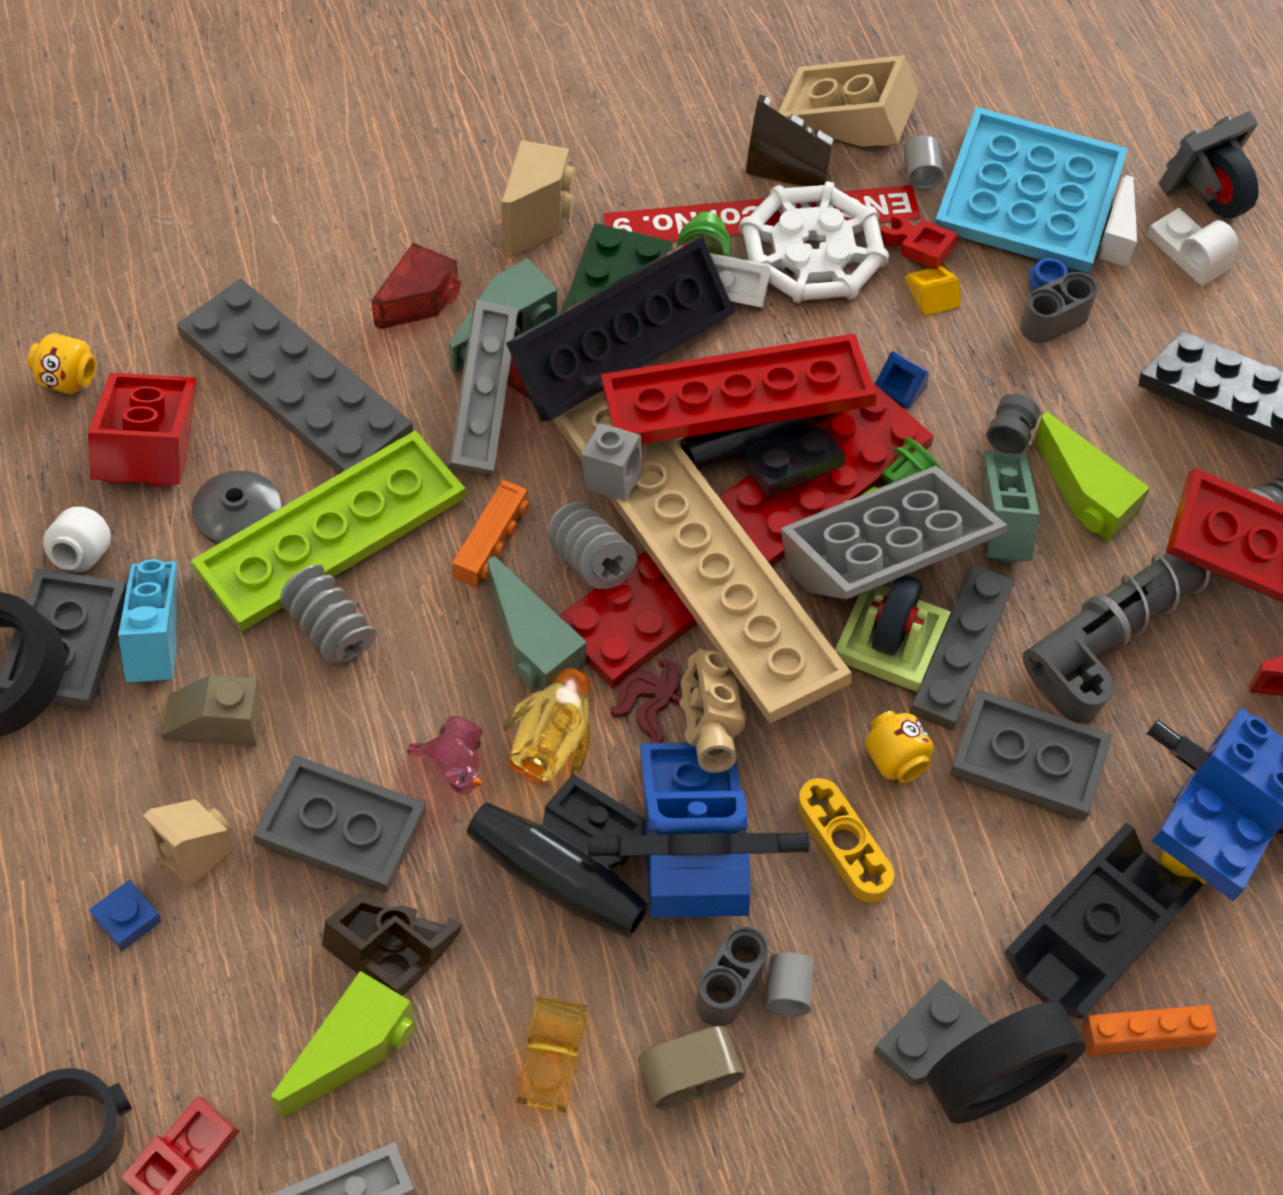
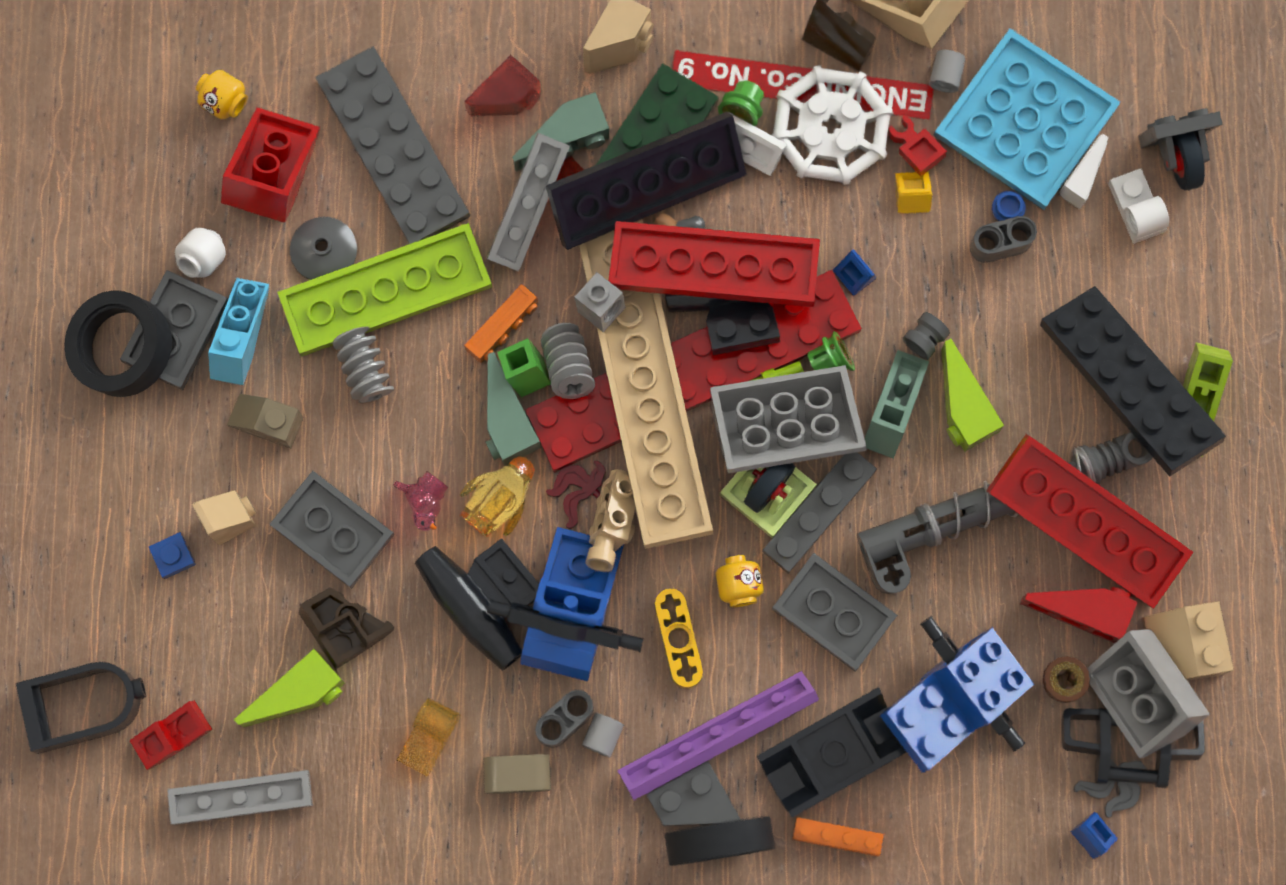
camera: 20 degrees right, 20 degrees up
none -> bright green brick [497,338,551,398]
none -> medium lavender plate [617,671,819,800]

